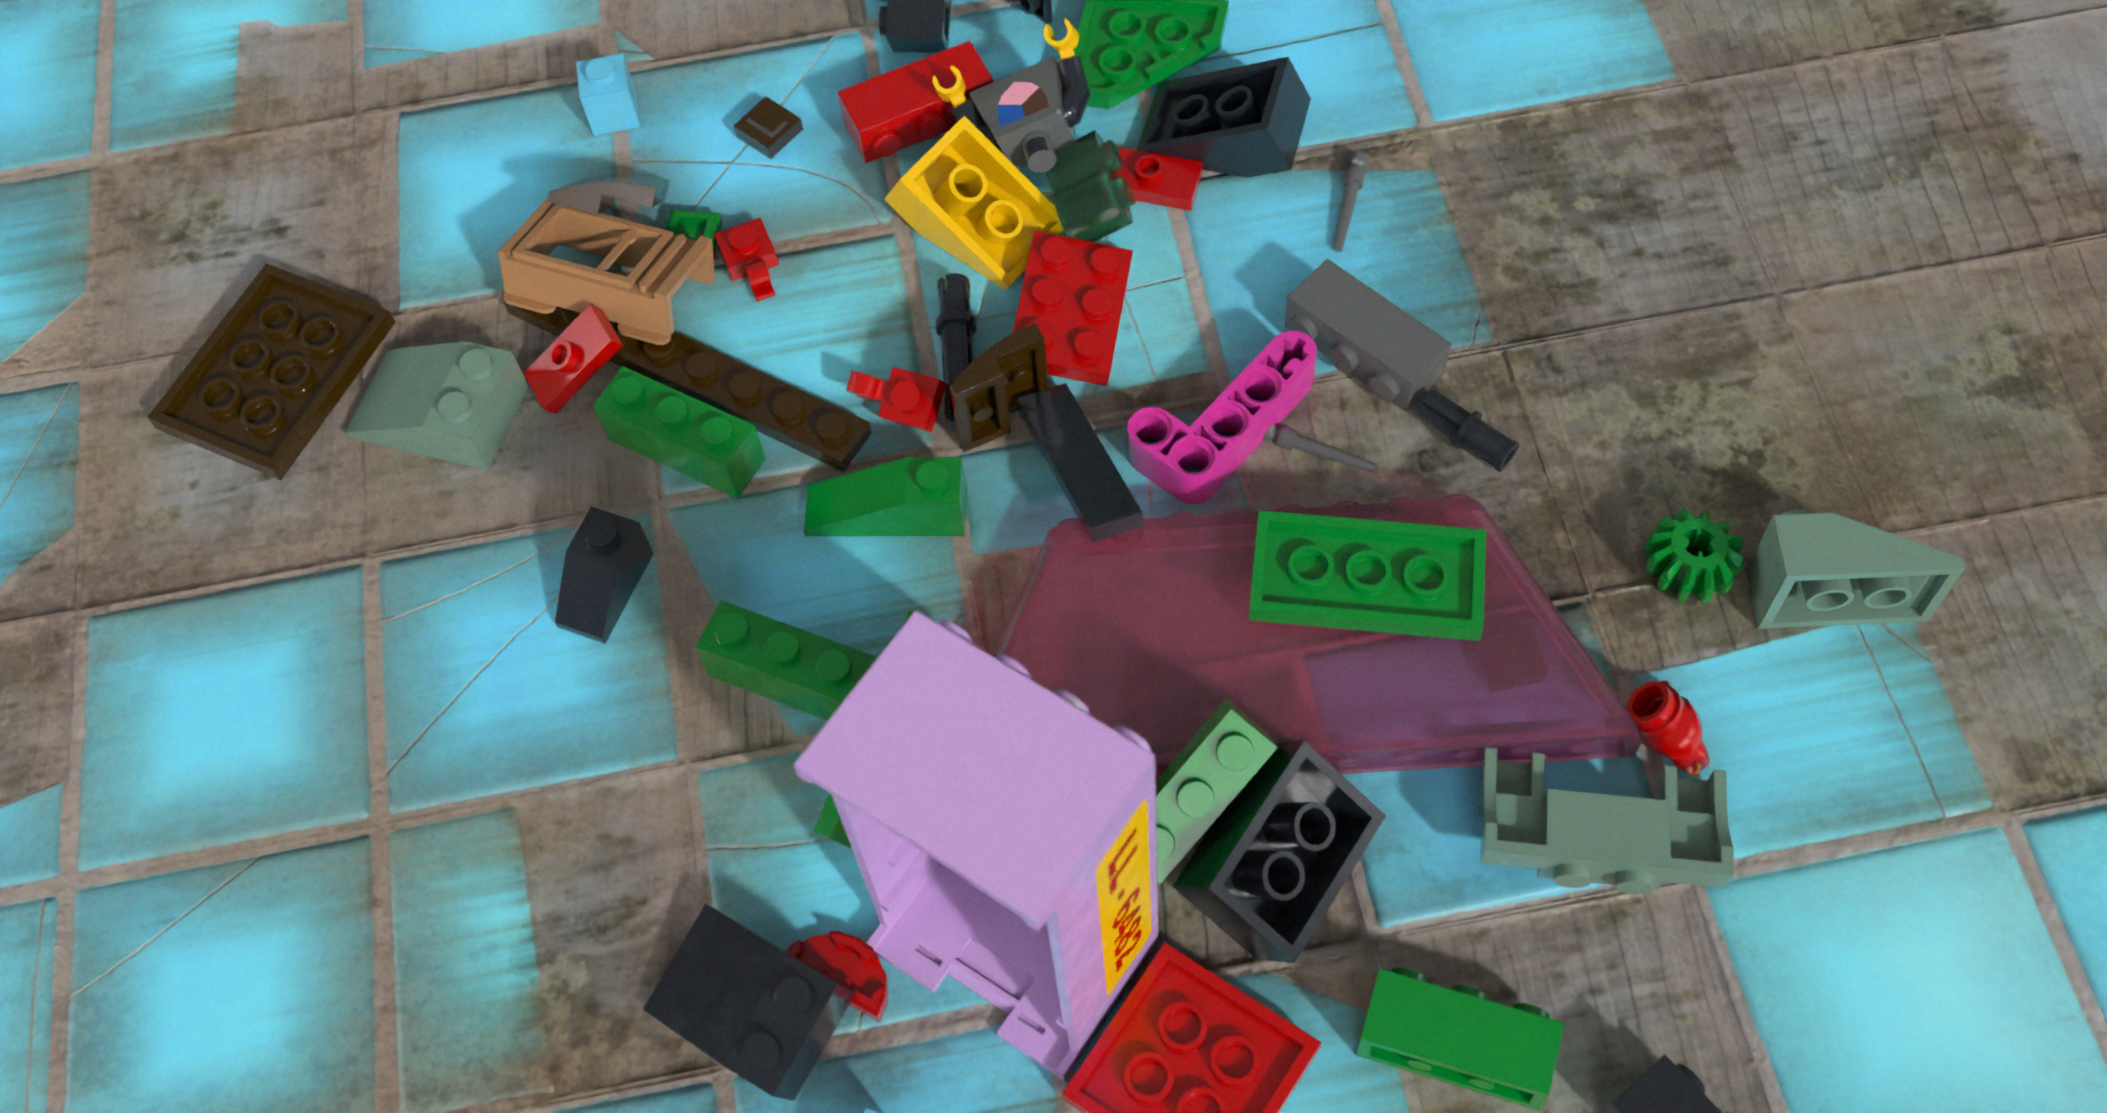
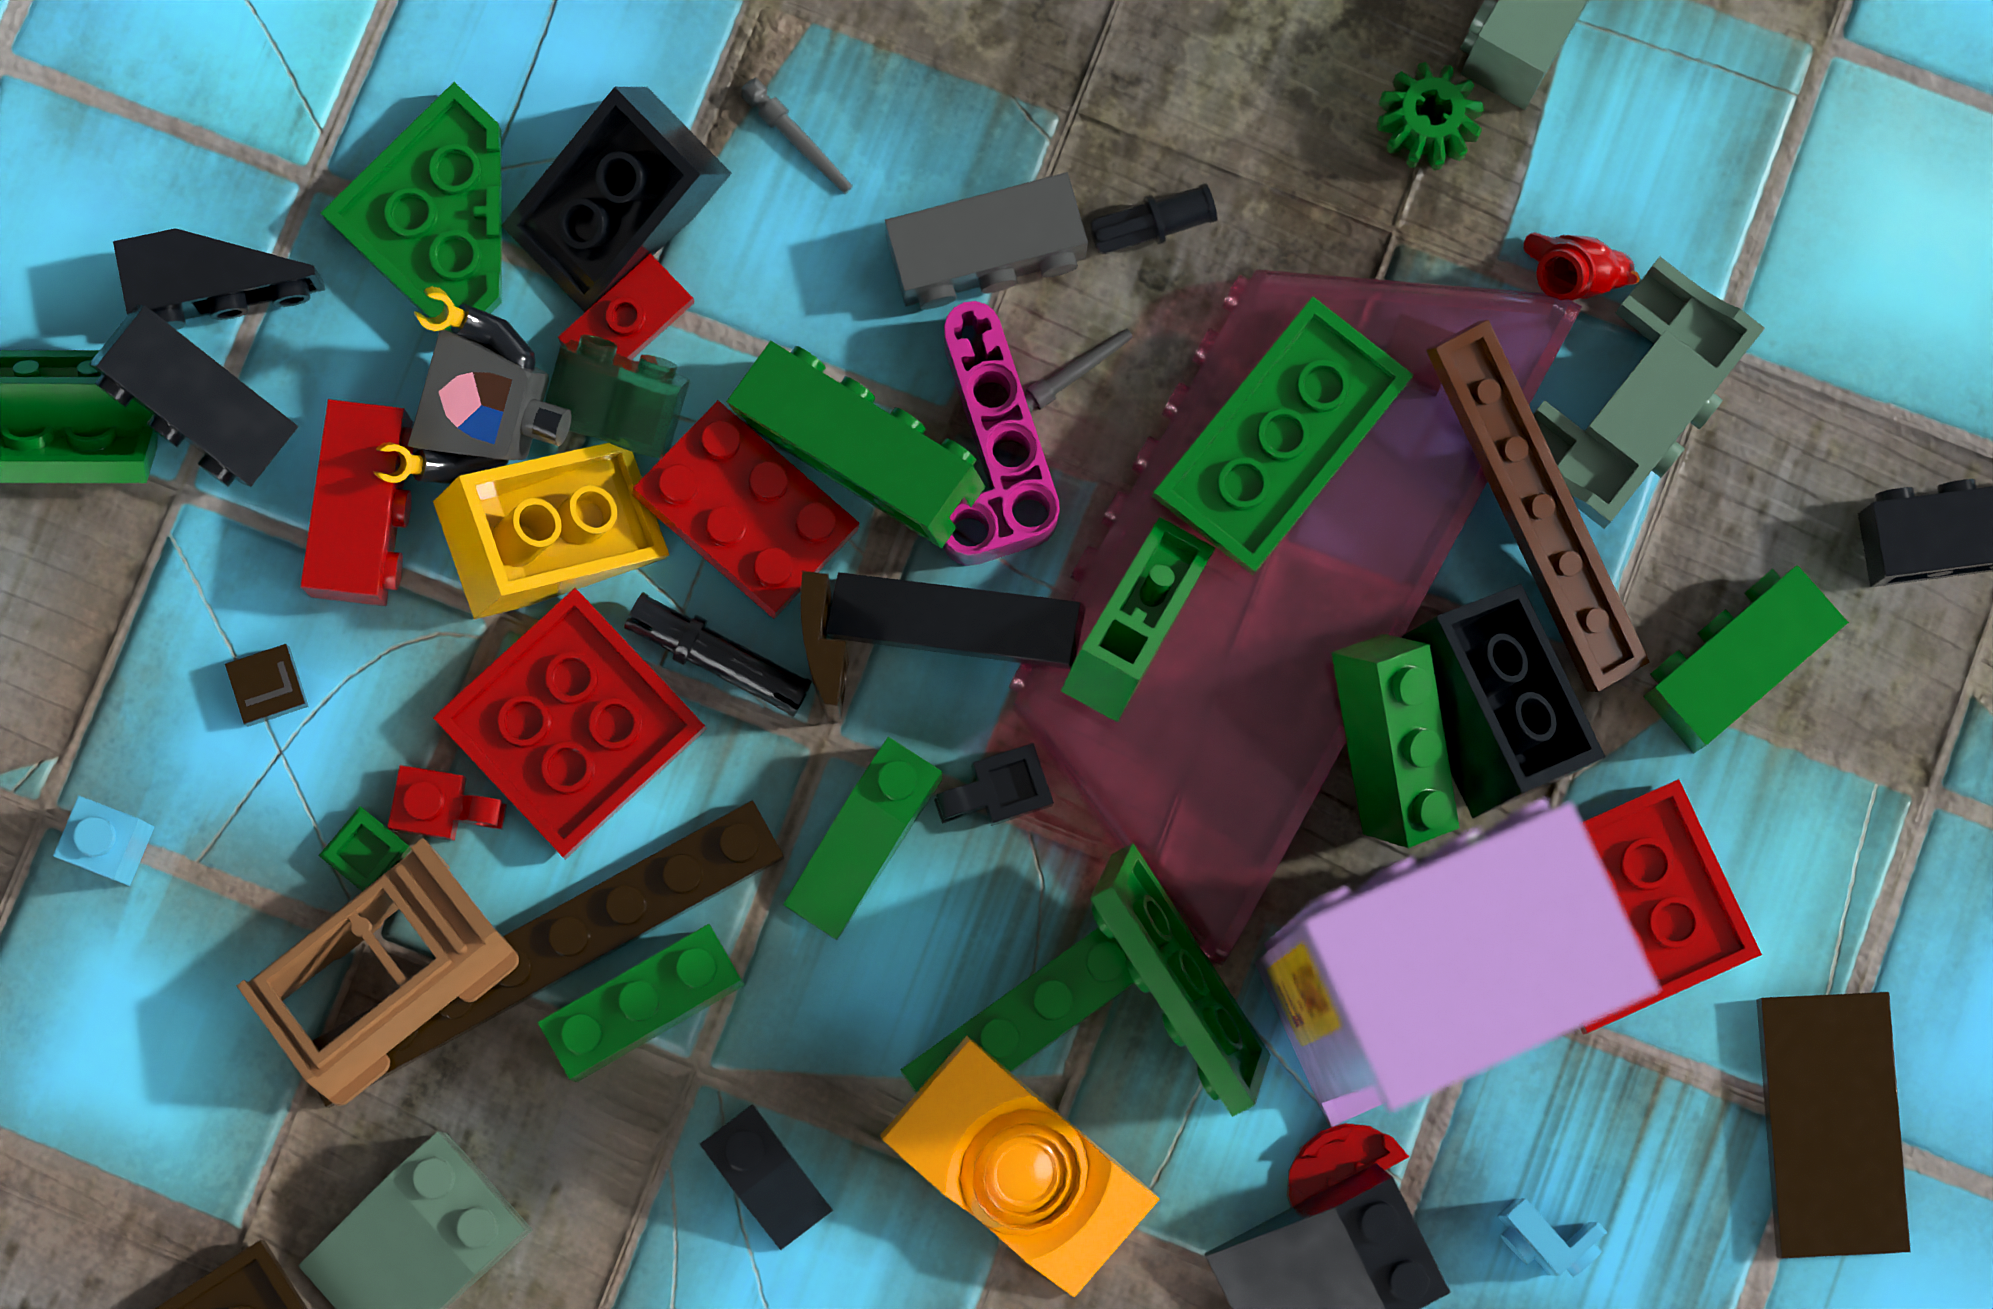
camera: 70 degrees left, 20 degrees up
red plate [524,304,623,414] -> none
slope [547,174,670,215] -> none
red plate [846,367,947,433] -> none
none -> red plate [433,588,707,860]
none -> green brick [726,340,986,549]
none -> light orange slope [880,1036,1160,1297]
none -> black plate [934,743,1054,826]
none -> green slope [1061,517,1216,722]
none -> reddish brown plate [1426,319,1650,692]

